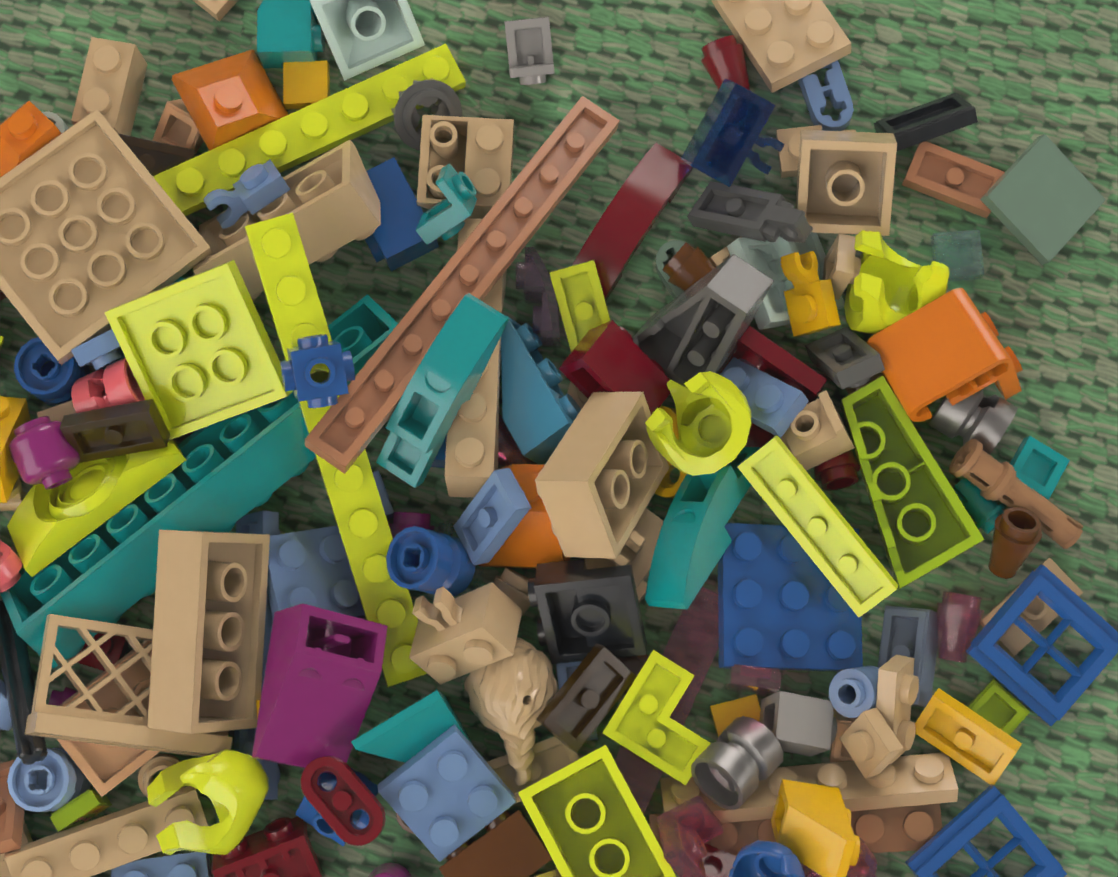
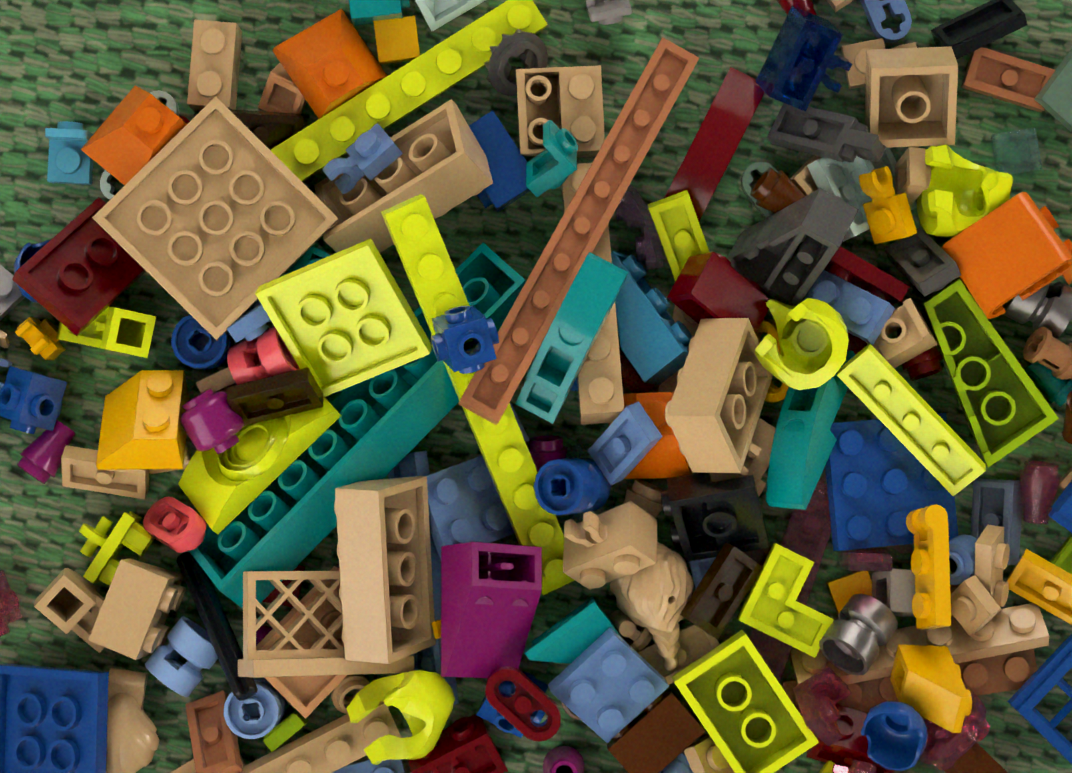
camera: 15 degrees left, 10 degrees up
none -> tan plate [610,610,653,651]
none -> yellow plate [906,504,951,629]

